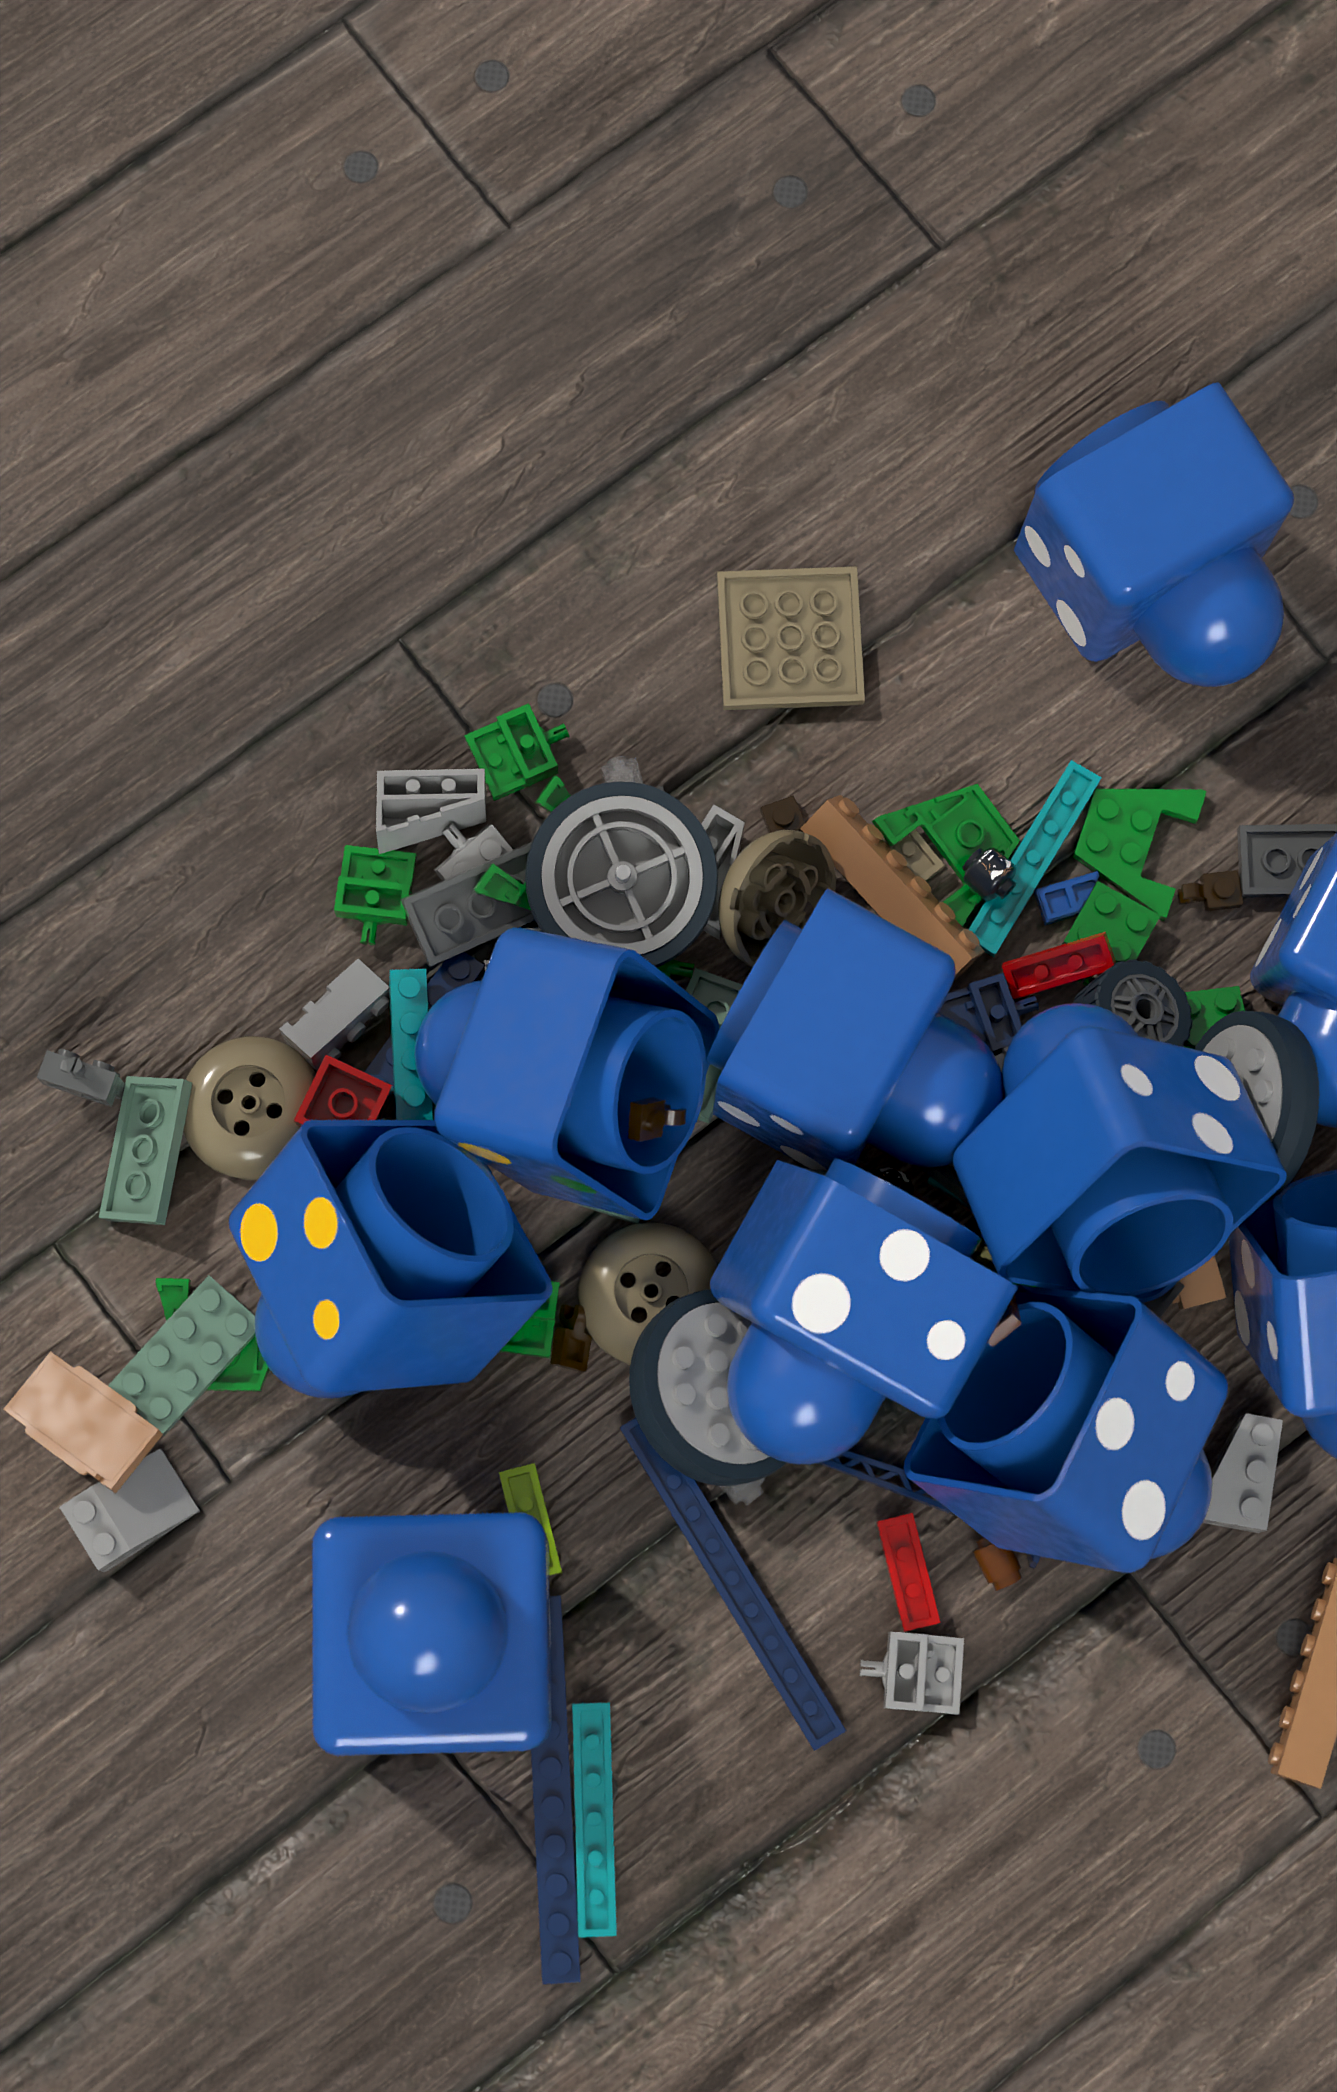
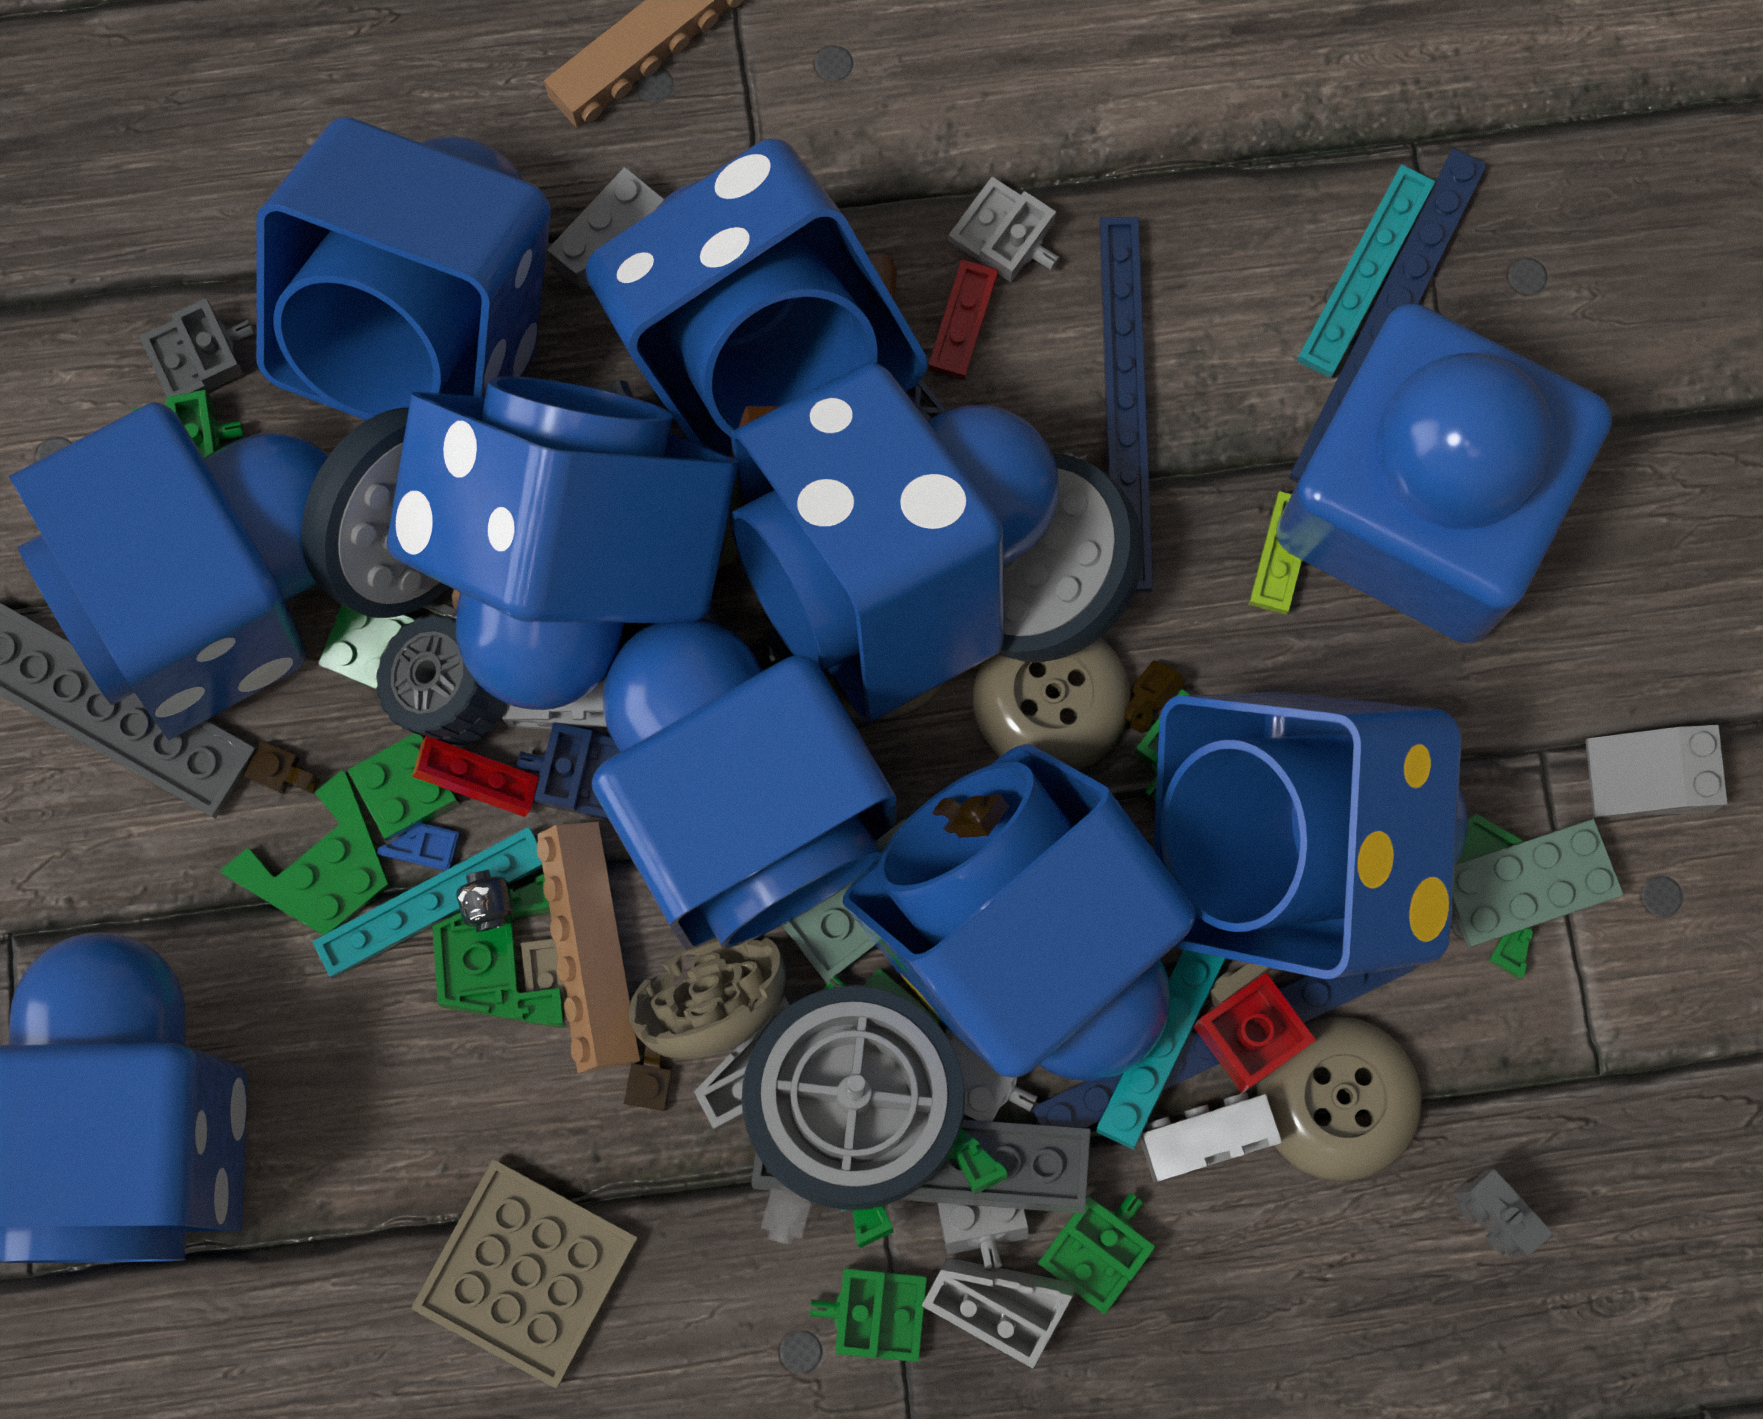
camera: 145 degrees left, 0 degrees up
piece [3,1351,163,1494] -> none
sand green plate [99,1076,192,1225] -> none

